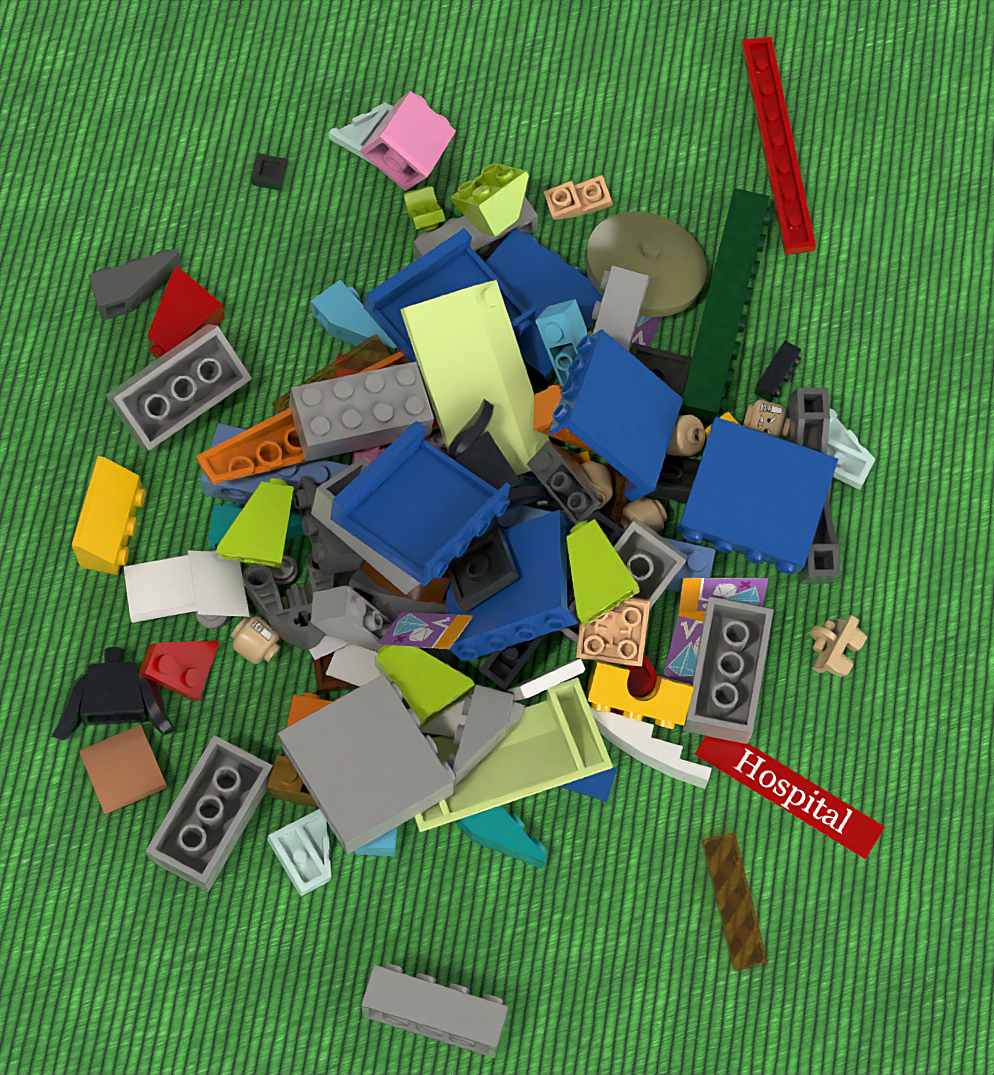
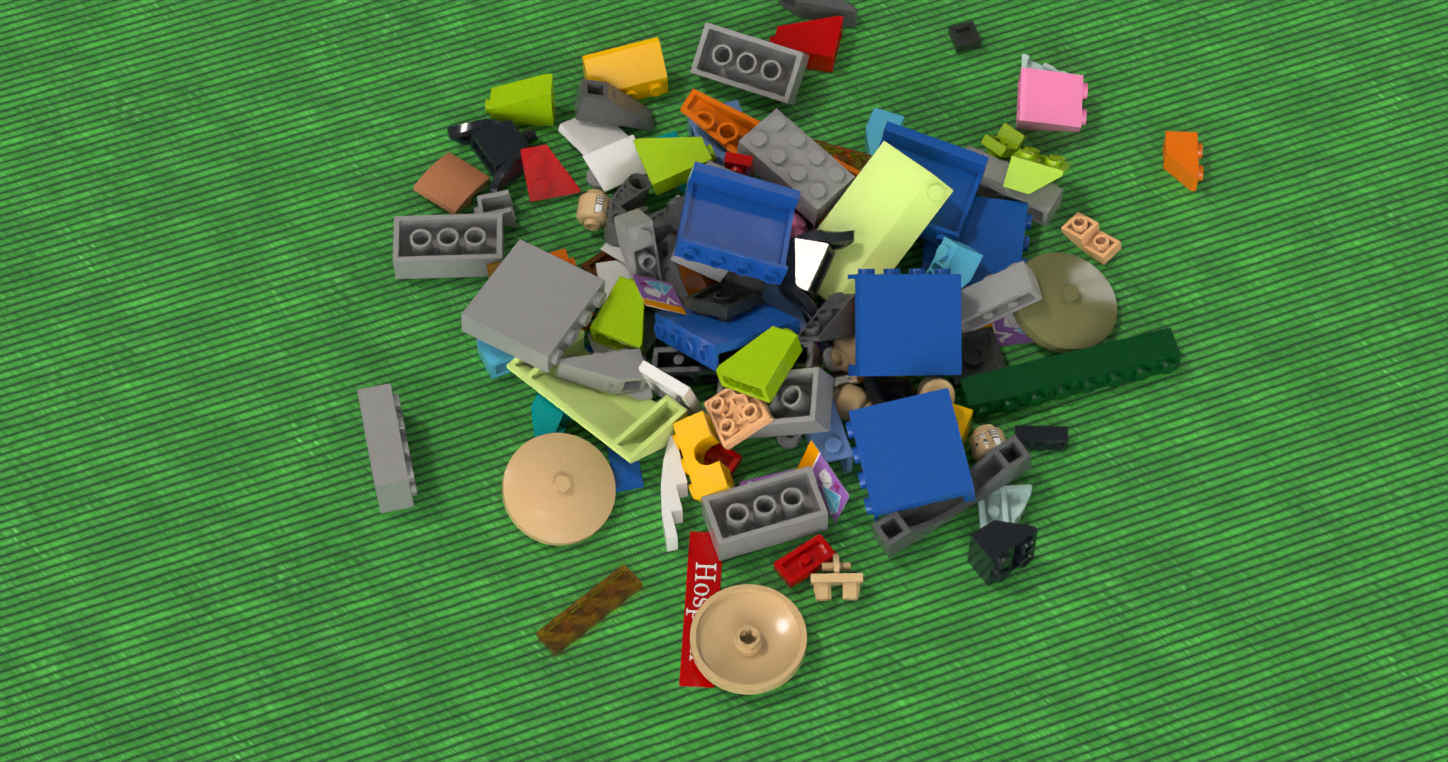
camera: 65 degrees right, 10 degrees down
light grey plate [267,554,298,586] -> none
light aqua wing [267,809,331,897] -> none
red plate [741,36,816,255] -> none
none -> light grey window [474,190,517,228]
none -> lime slope [485,74,555,126]
none -> tan dish [502,433,616,546]
none -> dark grey slope [574,79,653,130]
none -> tan dish [690,584,807,695]
none -> red plate [724,152,755,178]
none -> red plate [773,534,836,589]
none -> black slope [967,520,1038,586]
none -> orange slope [1163,131,1203,191]

